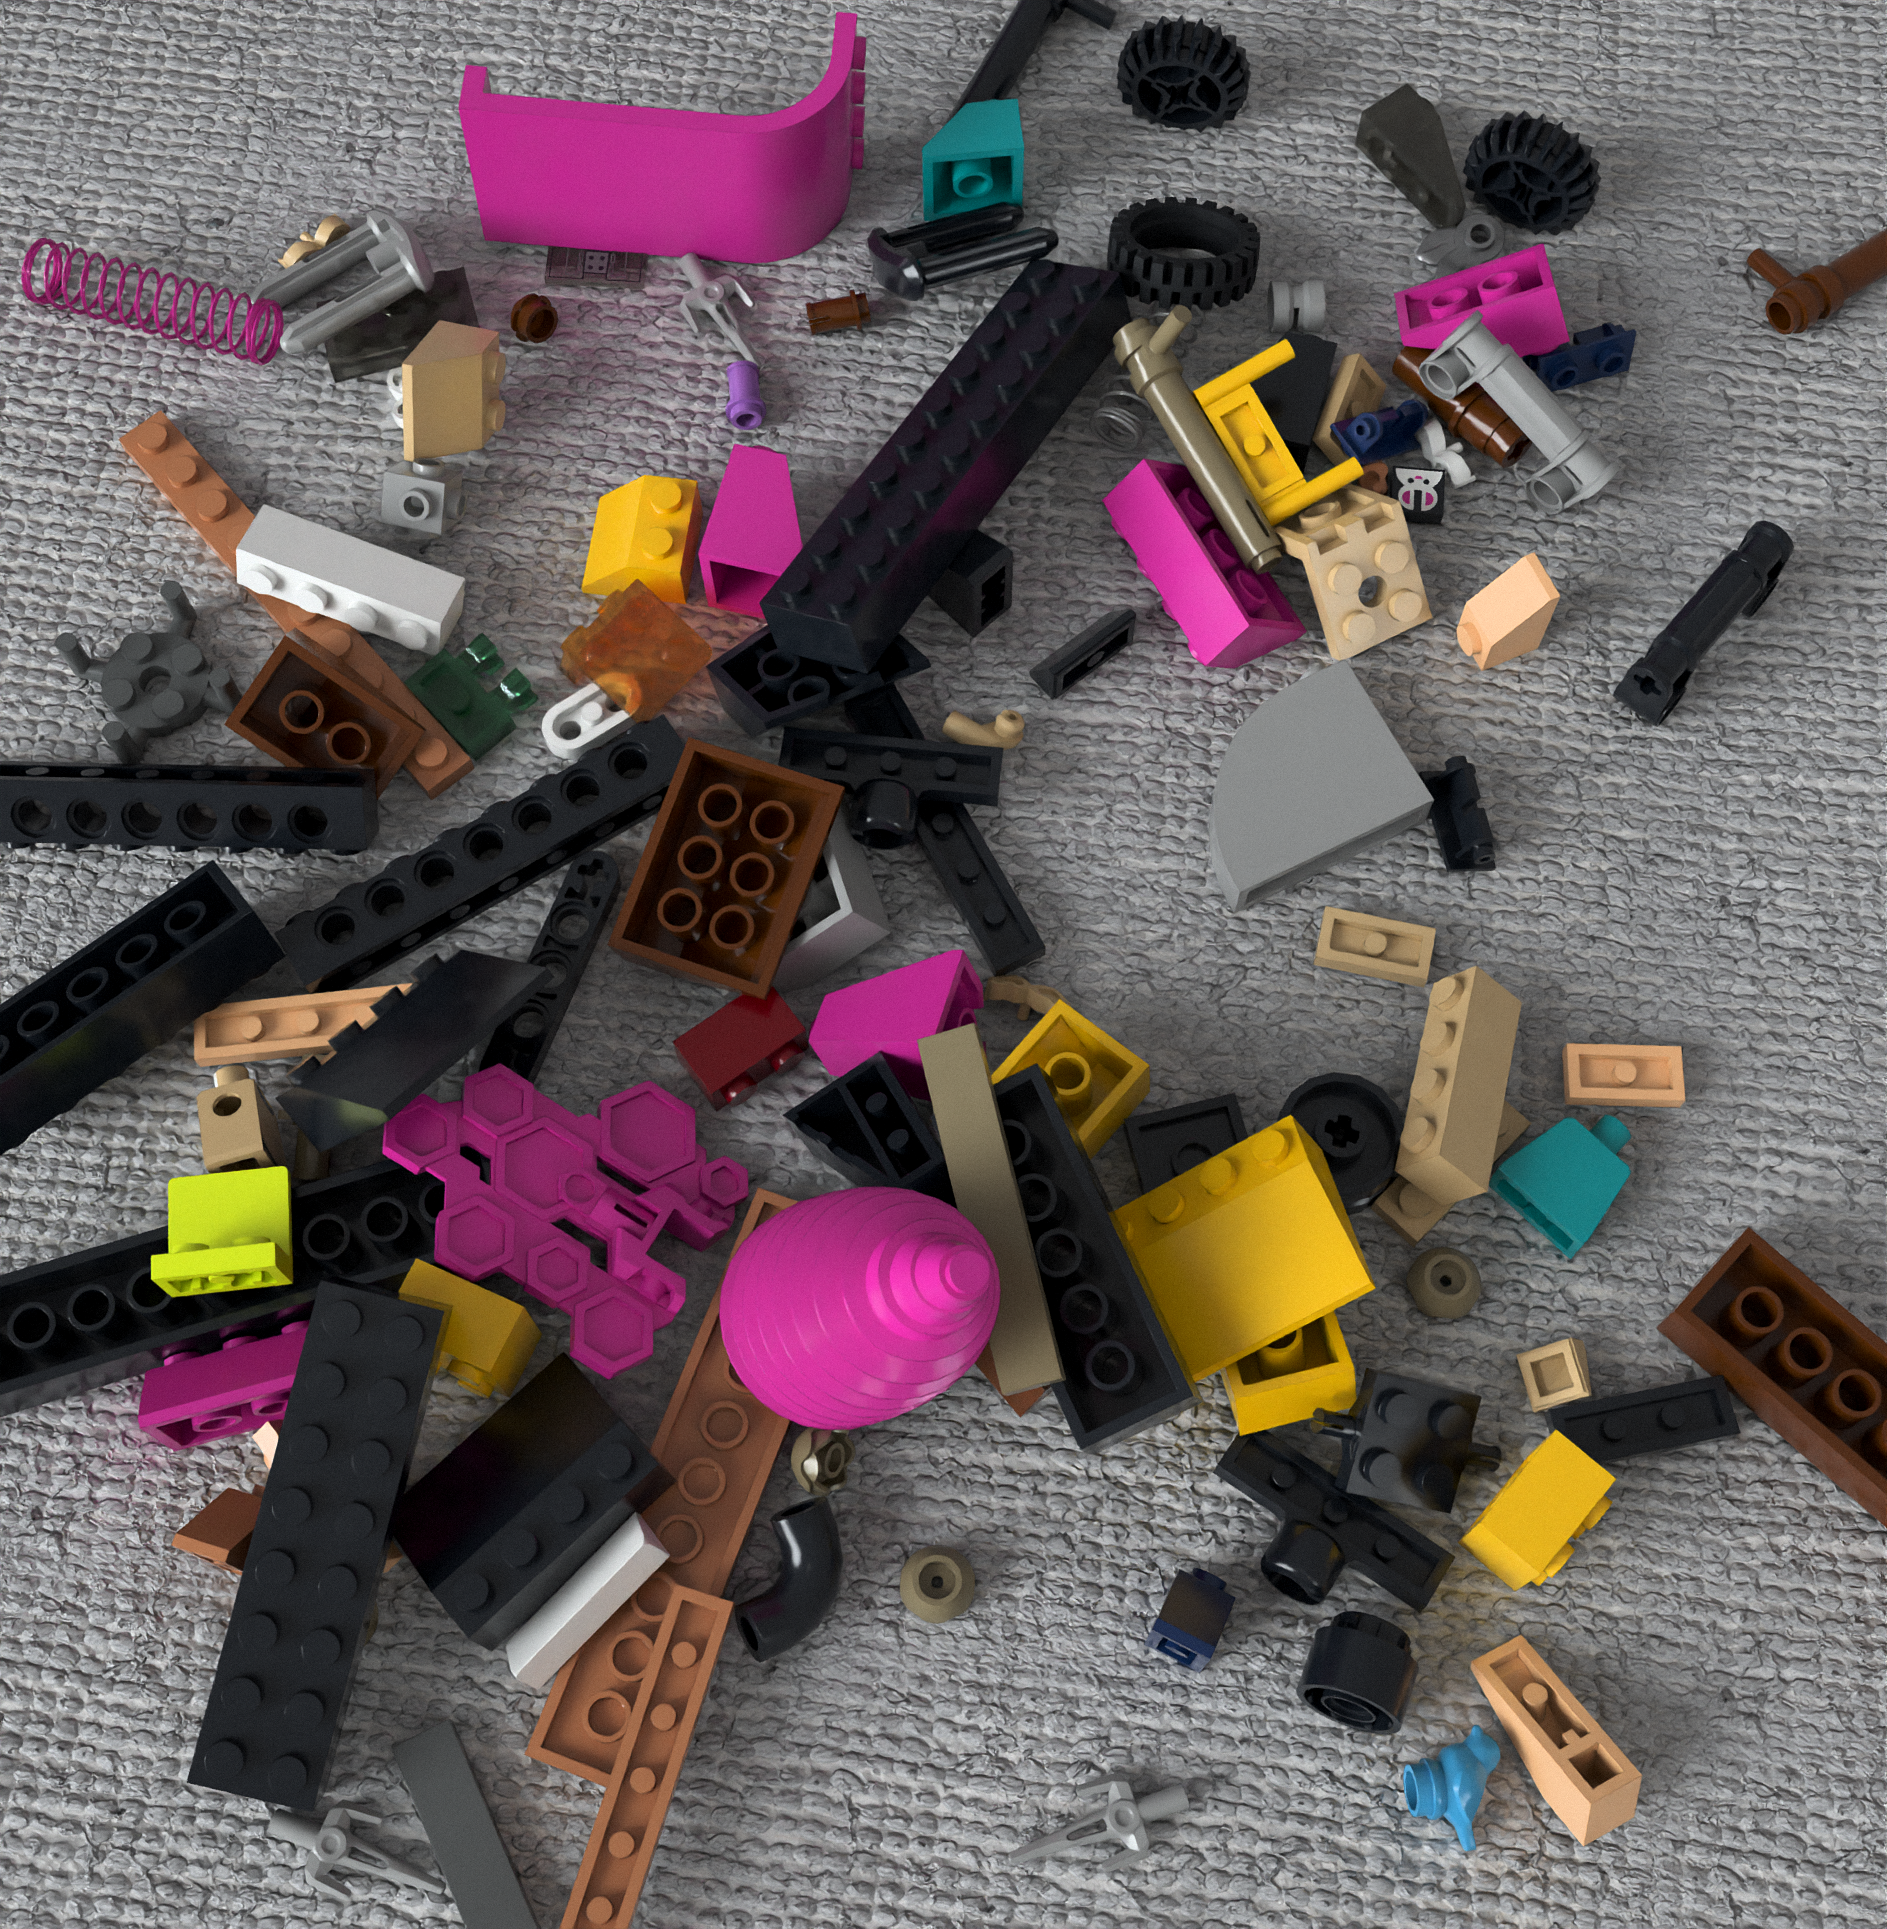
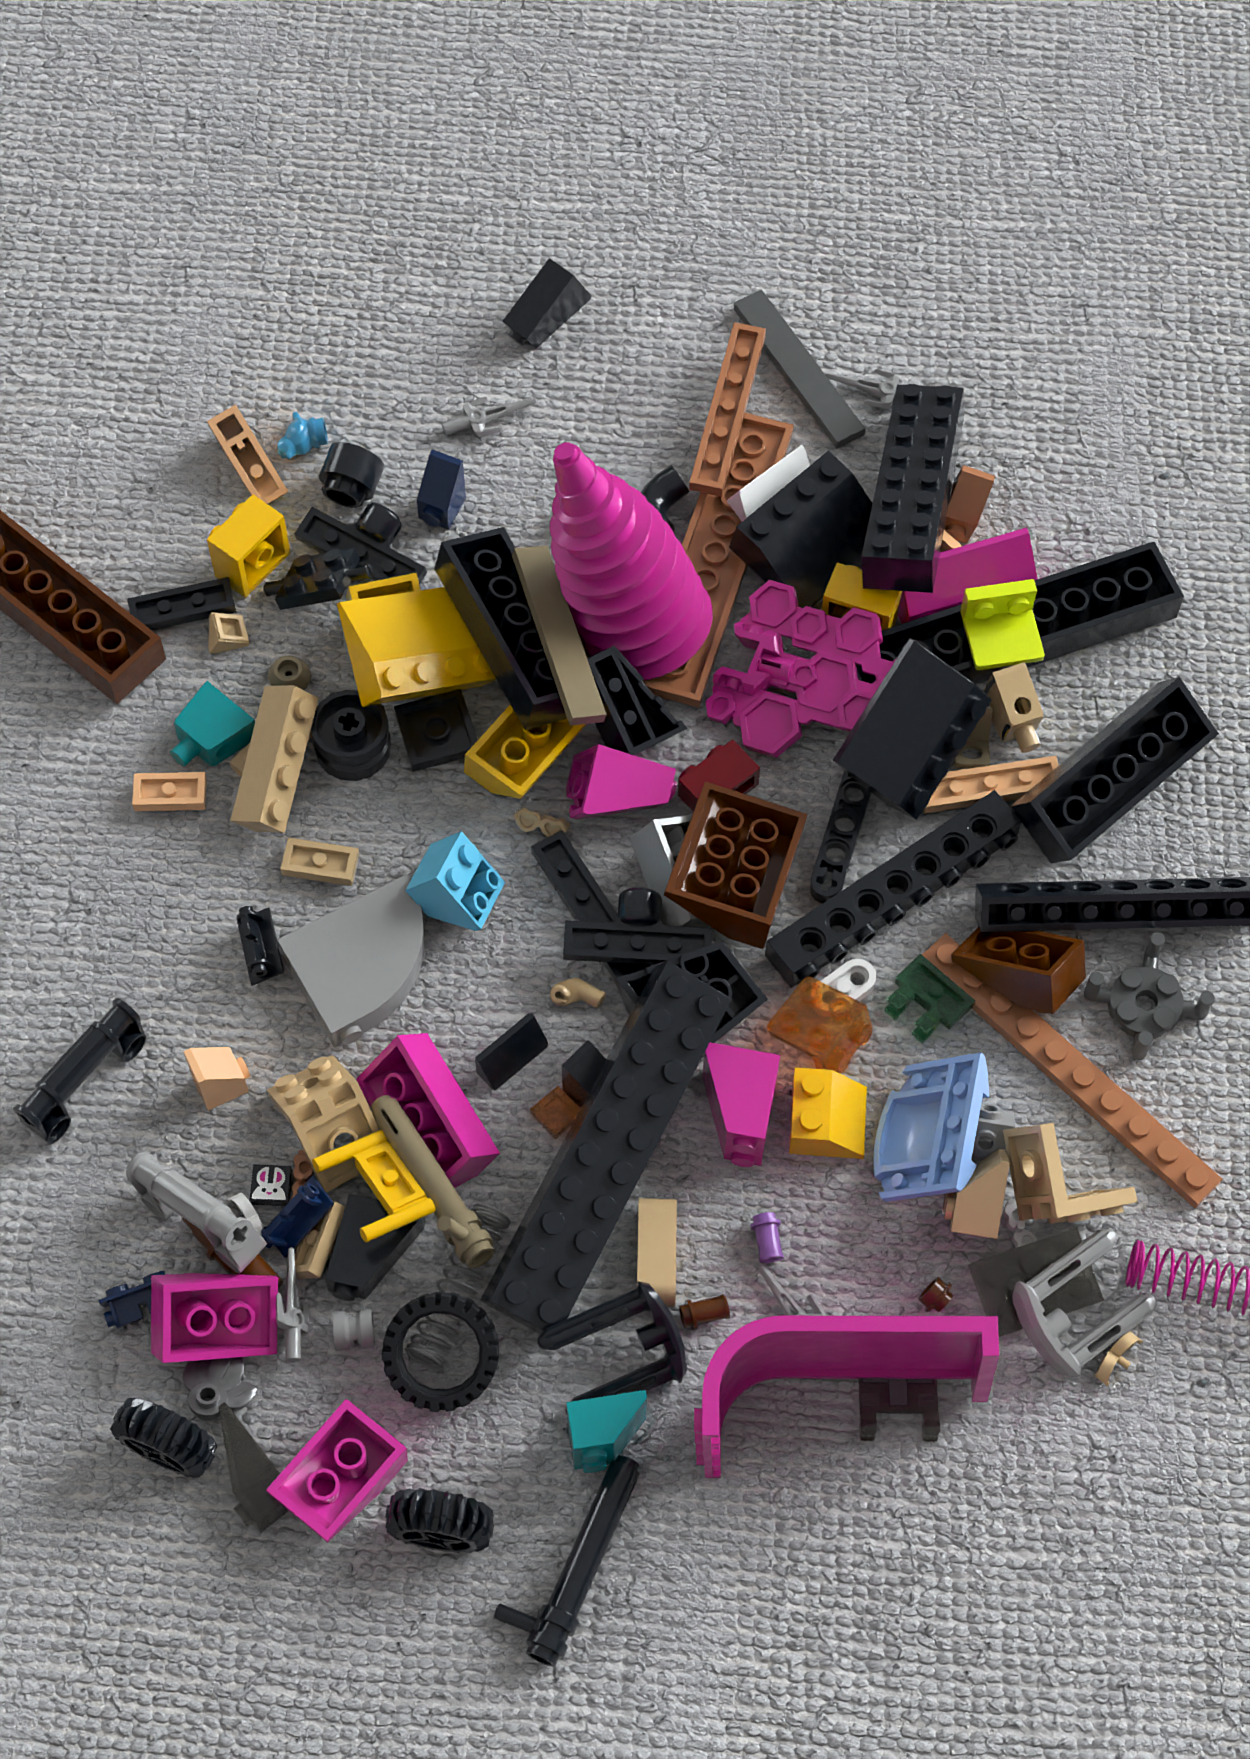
camera: 175 degrees right, 5 degrees down
white brick [236,504,465,657] -> none
none -> dark pink slope [266,1399,408,1543]
none -> light grey piece [276,1247,309,1362]
none -> medium azure slope [405,831,505,931]
none -> clear orange tile [530,1086,580,1139]
none -> tan beam [637,1198,677,1307]
none -> light blue slope [873,1052,989,1202]
none -> tan bracket [1003,1123,1137,1224]

